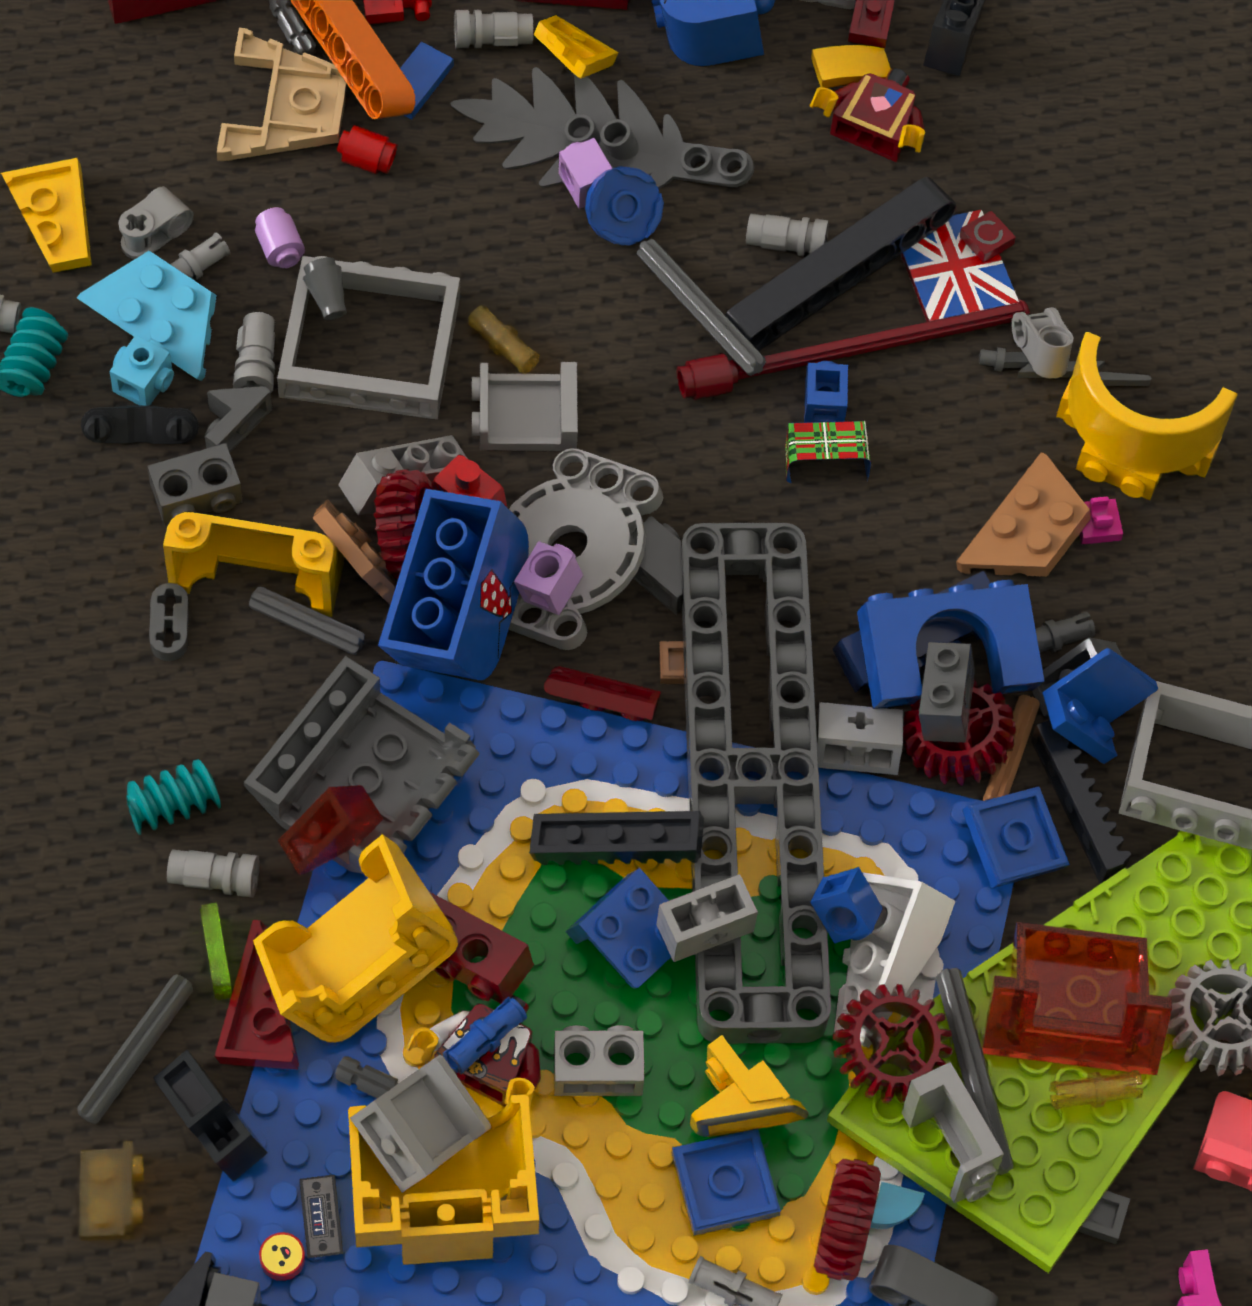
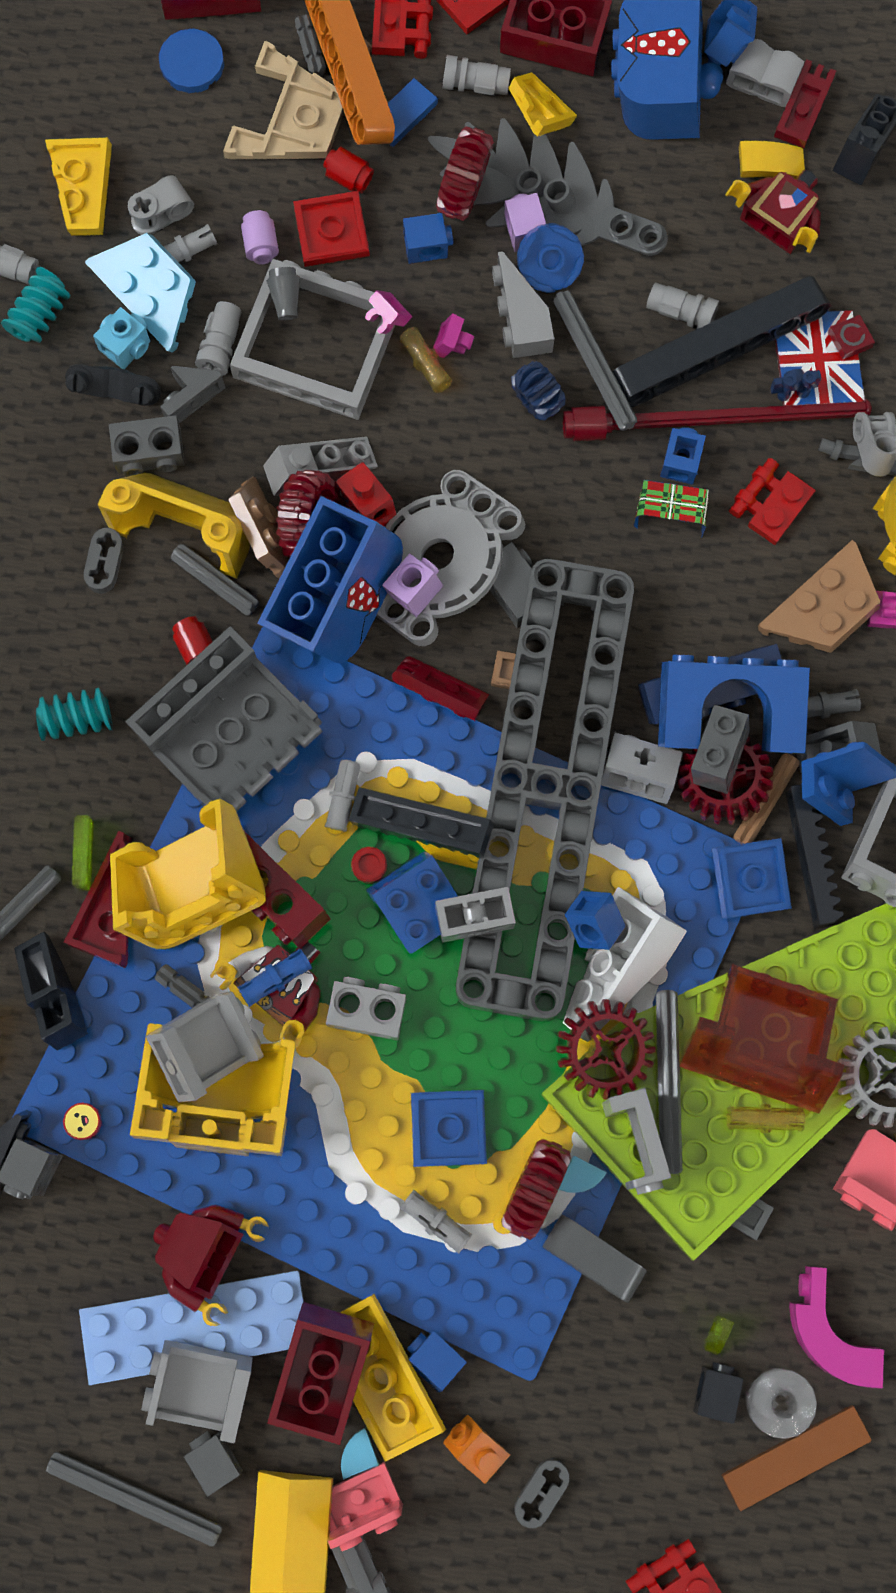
camera: 15 degrees right, 15 degrees up
light grey axle [167,849,260,898] -> none
clear red slope [278,785,383,875] -> none
sticker [299,1175,343,1258] -> none
light grey panel [472,362,578,451] -> none
yellow piece [690,1035,809,1137] -> none
none -> blue tile [159,28,224,93]
none -> red brick [172,616,213,665]
none -> red plate [293,191,370,267]
none -> light grey axle [325,760,360,832]
none -> red tile [351,847,387,884]
none -> tile [366,290,413,334]
none -> blue brick [403,213,453,264]
none -> dark pink tile [431,313,474,358]
none -> dark red gear [436,126,494,221]
none -> light grey slope [492,252,554,358]
none -> dark blue gear [511,361,565,421]
none -> red plate [729,458,816,545]
none -> dark blue piece [770,369,822,401]

